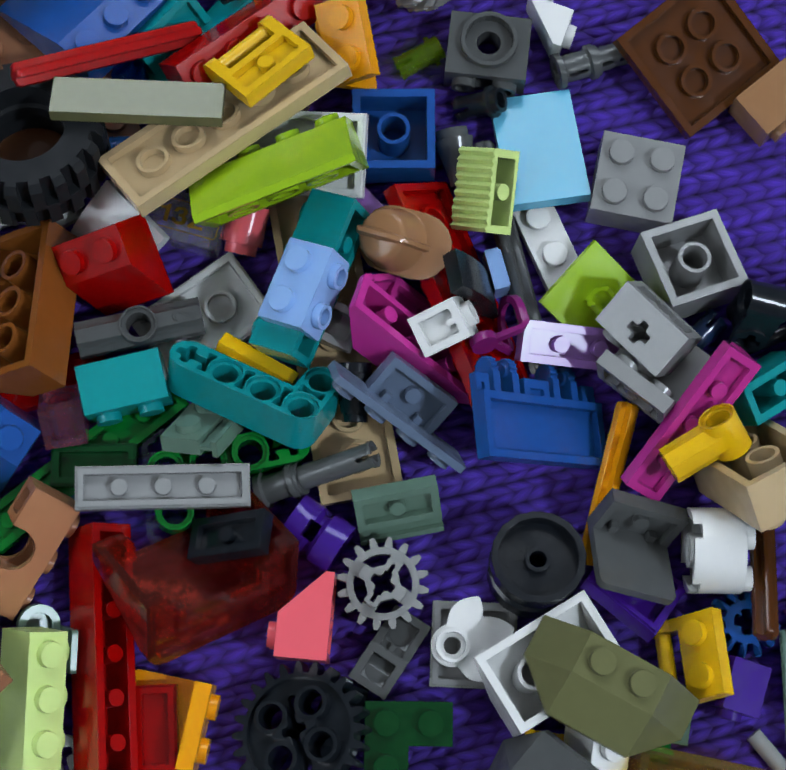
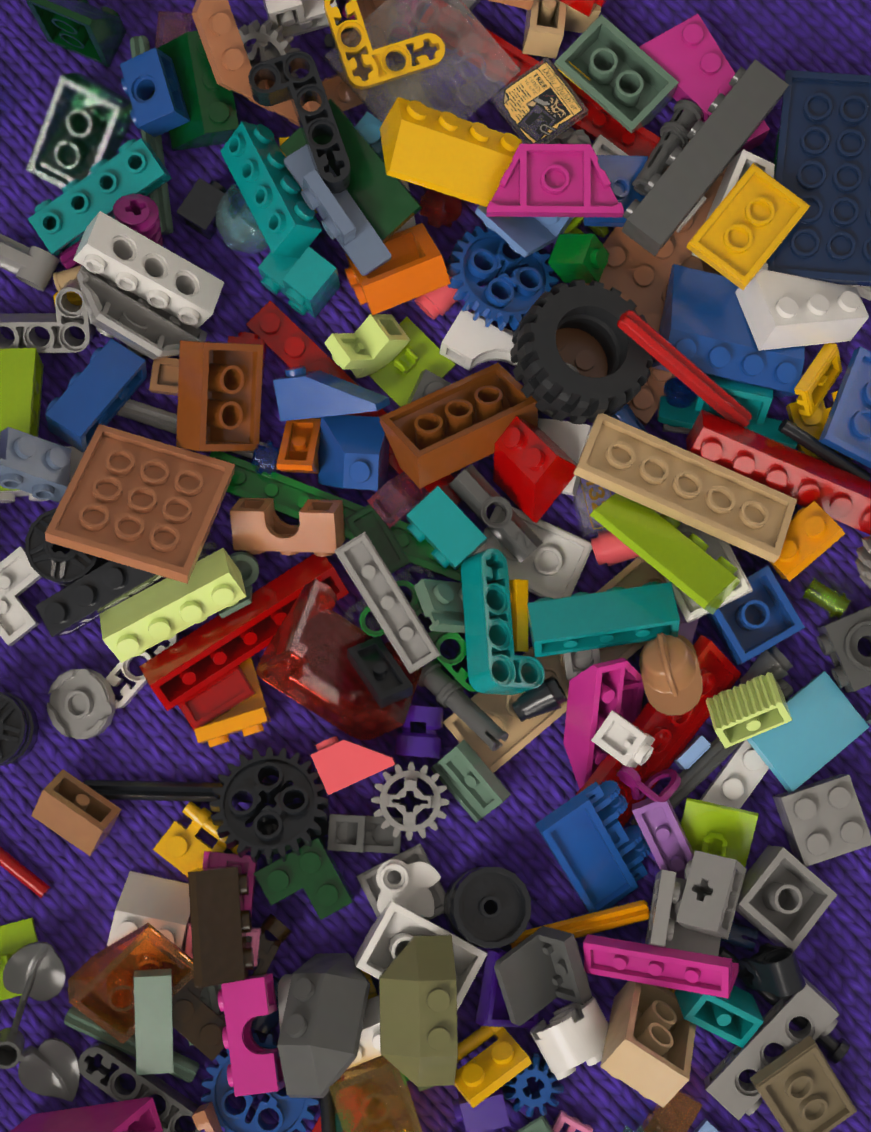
camera: 60 degrees right, 5 degrees up
tile [48,76,226,127] -> none
yellow plate [203,15,315,108] -> none
light blue bracket [258,237,349,341] -> none
sand blue bracket [328,351,466,474] -> none
black slope [443,248,499,320] -> none
black pin [453,85,507,122] -> none
yellow piece [658,403,752,483] -> none
reddish brown axle [750,529,779,641] -> none

